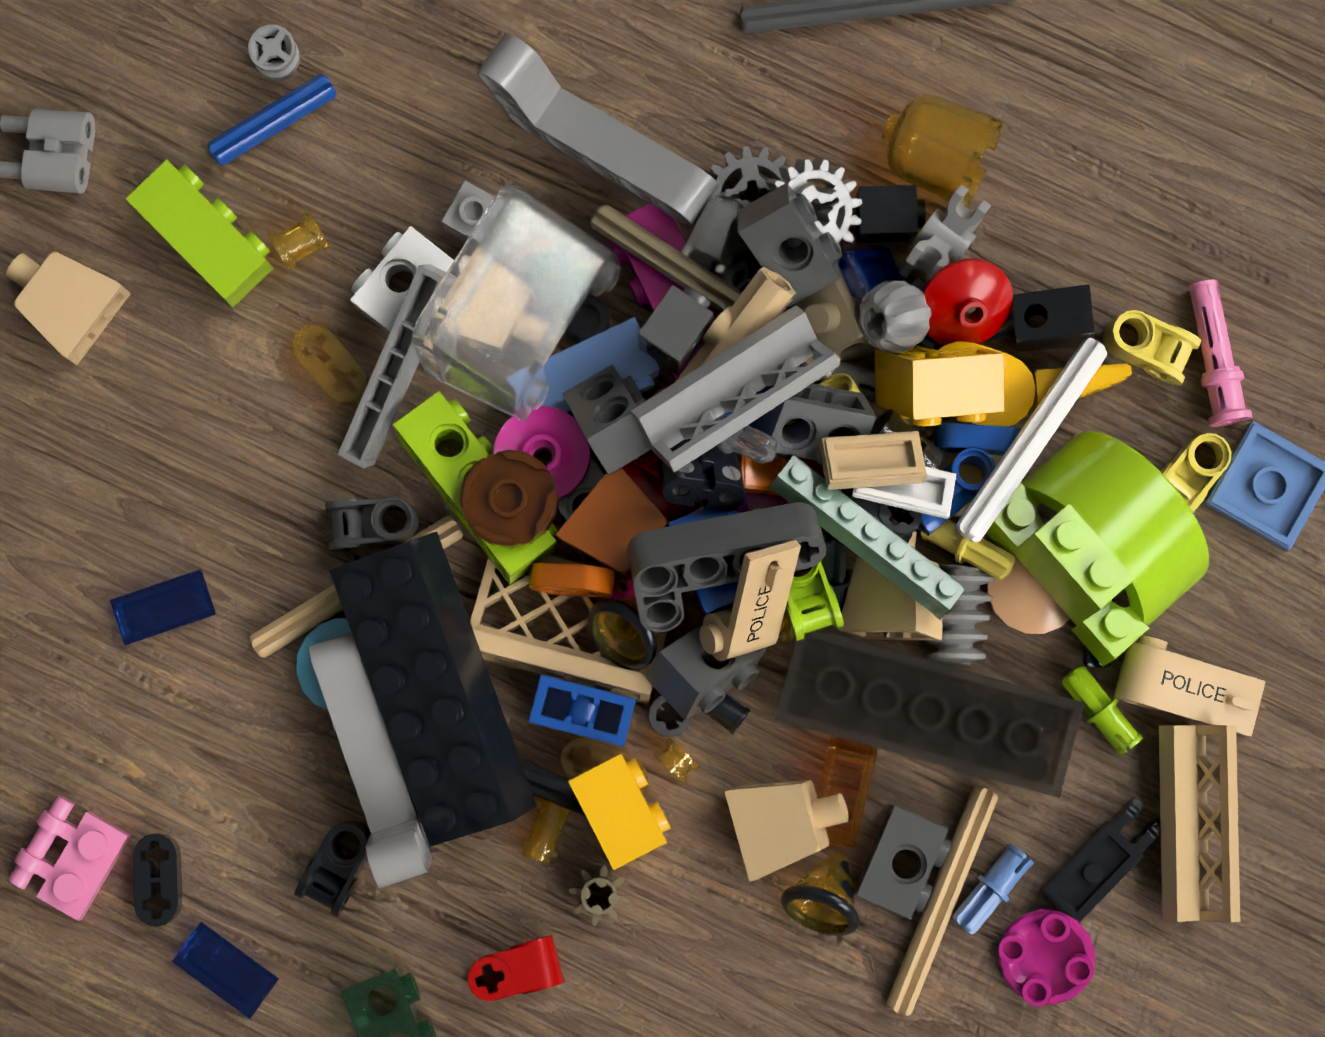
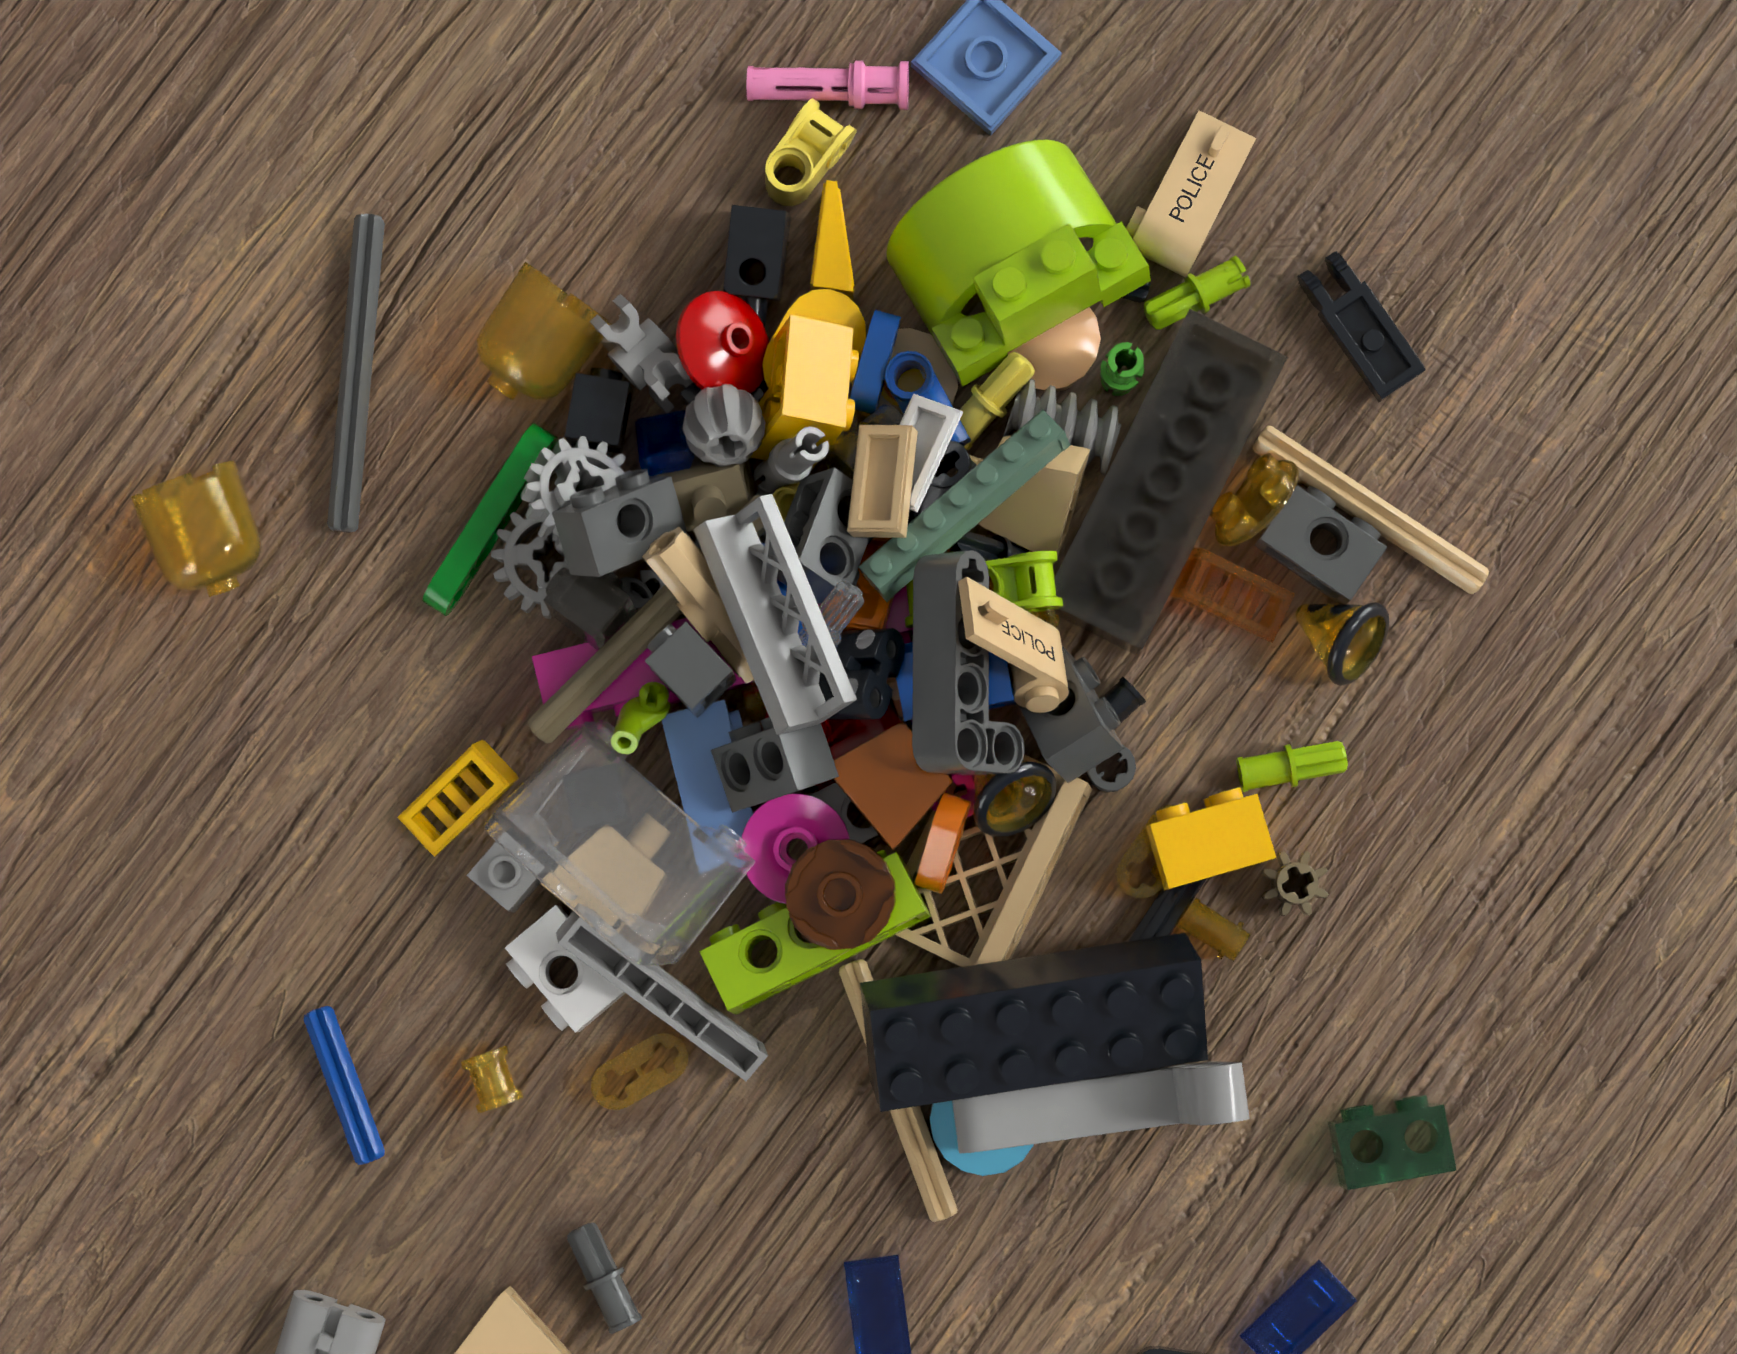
camera: 75 degrees left, 0 degrees up
lime brick [126,159,273,308] -> none
light grey wheel [248,25,300,80] -> none
black piece [294,820,371,918] -> none
dark grey piece [325,497,420,552] -> none
red piece [468,935,565,1001] -> none
light grey beam [477,33,718,226] -> none
blue brick [529,675,636,747] -> none
black tile [562,295,610,343] -> none
clear yellow bush [654,738,700,784] -> none
tan torso [725,780,848,882] -> none
medium blue axle [953,844,1034,934] -> none
white axle [956,337,1107,543] -> none
dark pink dish [998,909,1096,1007] -> none
tan fence [1159,725,1240,923] -> none
light yellow piece [1161,433,1231,513] -> none
none -> yellow slope [397,740,519,857]
none -> green beam [422,423,558,616]
none -> dark grey axle [567,1222,642,1334]
none -> lime arm [611,682,670,754]
none -> light grey pin [753,427,829,495]
none -> bright green pin [1100,342,1144,396]
none -> clear yellow dish [1209,453,1299,547]
none -> lime axle [1236,741,1348,792]

